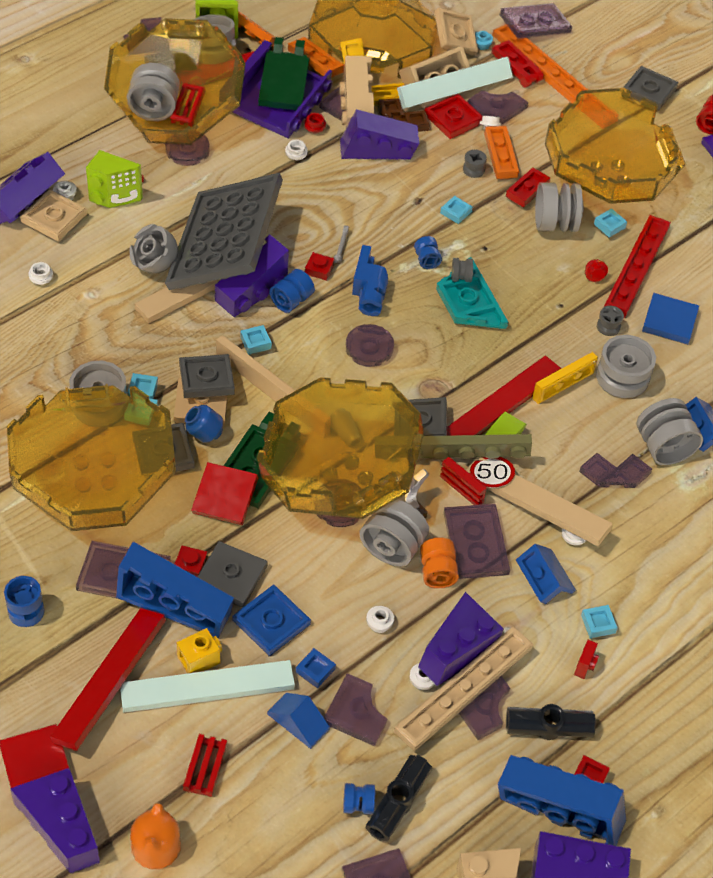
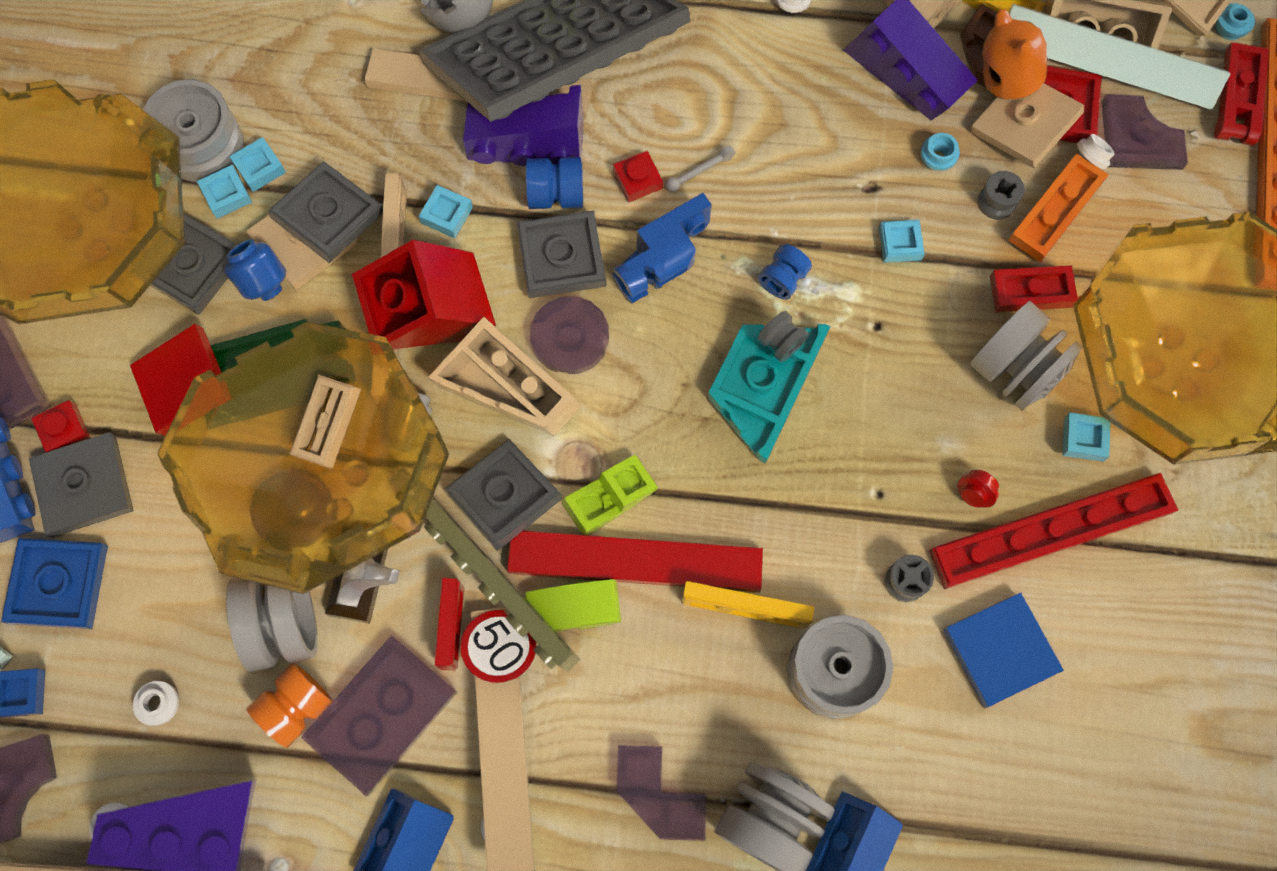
camera: 50 degrees right, 20 degrees up
none -> tan tile [290,375,361,469]
none -> red slope [352,240,496,351]
none -> tan wedge [428,317,581,436]
none -> dark grey plate [517,210,606,298]
none -> lime slope [562,454,658,535]
none -> medium azure plate [921,133,960,171]
none -> tan plate [971,83,1084,168]
none -> orange piece [982,9,1047,99]

